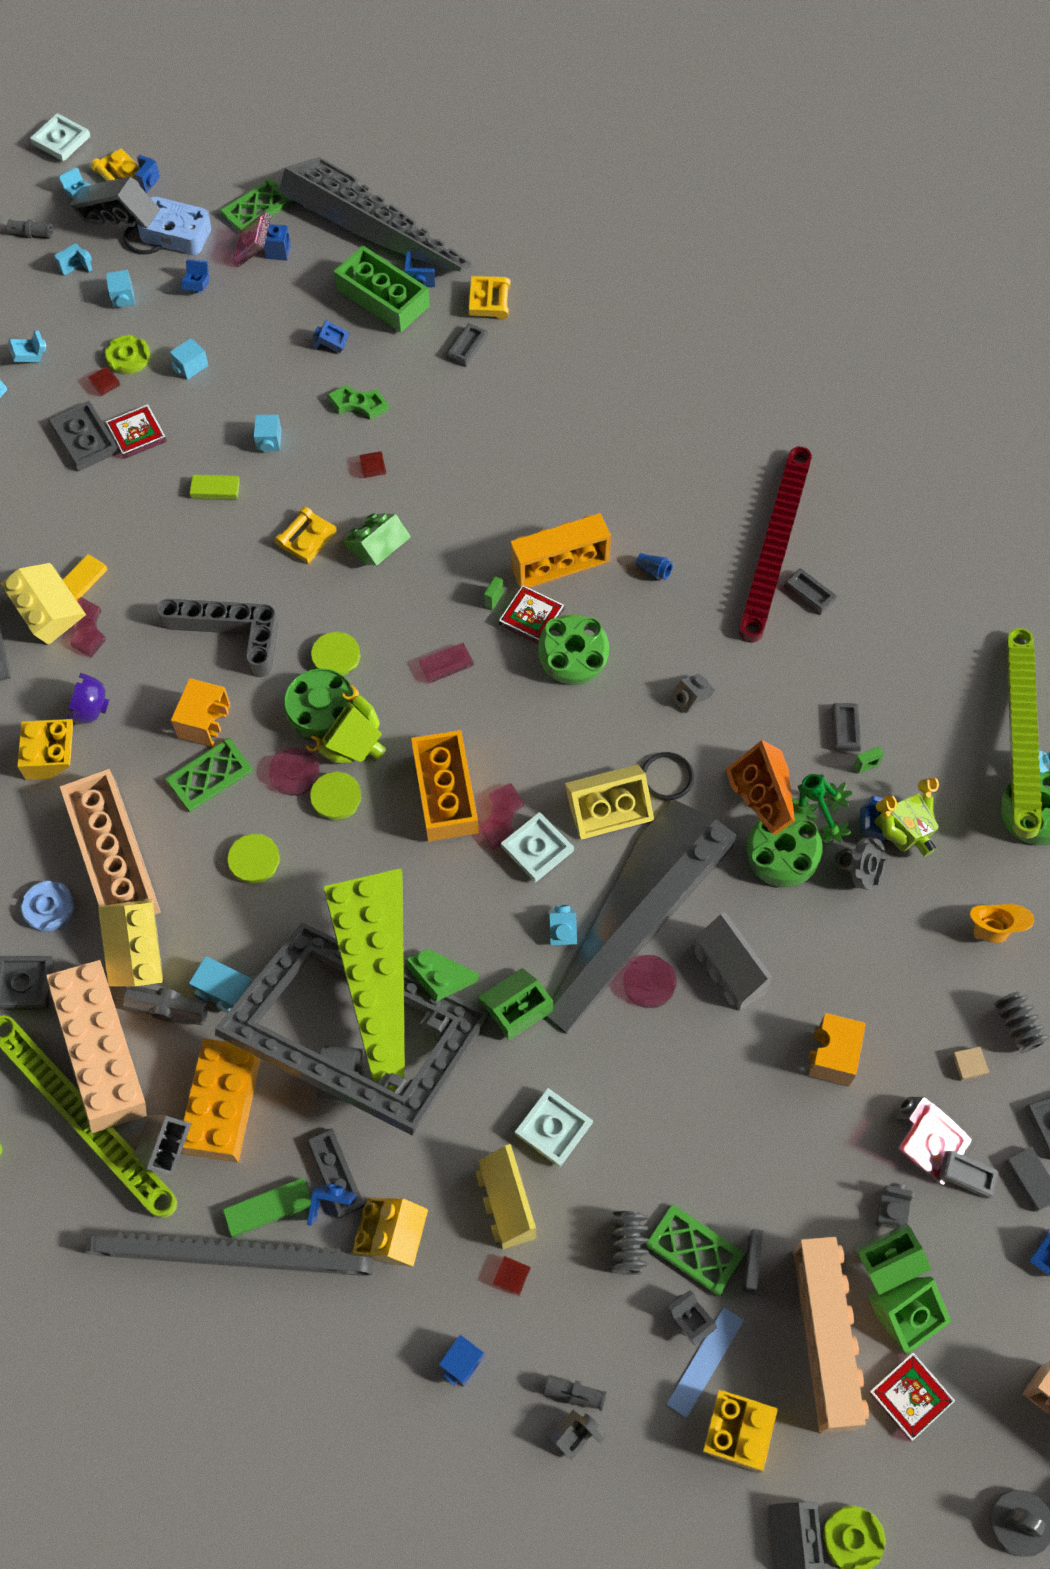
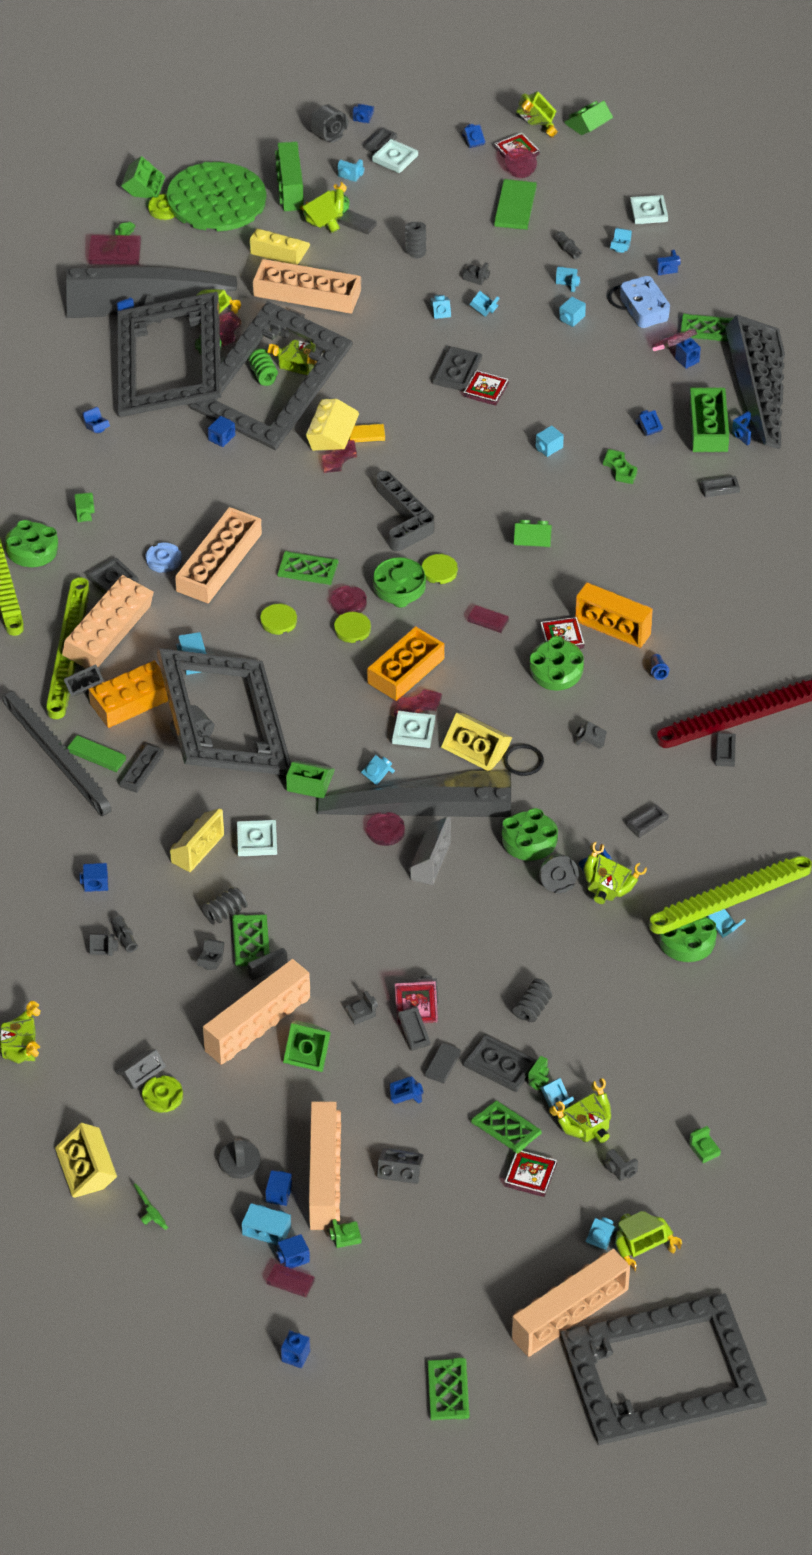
camera: 50 degrees right, 15 degrees down
yellow slope [17,719,73,780] -> none
dark purple cylinder [66,673,109,724] -> none
dark grey wedge [70,176,160,228] -> none
clear red tile [88,366,120,396] -> none
yellow plate [90,148,140,182] -> none
light yellow slope [98,899,163,986] -> none
lime tile [105,335,150,375] -> none
dark grey piece [123,986,209,1026] -> none
medium azure brick [170,338,209,380] -> none
light orange piece [171,678,230,747] -> none
blue bracket [181,259,210,293] -> none
lime tile [190,475,240,500] -> none
yellow plate [274,506,337,564] -> none
lime torso [306,685,386,763] -> none
blue bracket [307,1184,356,1226] -> none
lime wing [323,868,405,1092] -> none
yellow slope [352,1198,428,1266] -> none
clear red tile [359,451,386,478] -> none
bright green wing [405,949,479,1002] -> none
yellow plate [469,276,510,320] -> none
bright green tile [484,576,503,610] -> none
clear red tile [493,1256,531,1296] -> none
light blue sticker [666,1307,744,1418] -> none
yellow slope [703,1390,778,1473] -> none
orange wedge [725,740,795,835] -> none
plant [792,774,853,845] -> none
light orange piece [808,1013,866,1086] -> none
bright green tile [853,746,884,773] -> none
bright green slope [855,1223,932,1295] -> none
tile [869,1352,955,1442] -> none
tan tile [952,1047,989,1081] -> none
light orange piece [970,904,1035,944] -> none

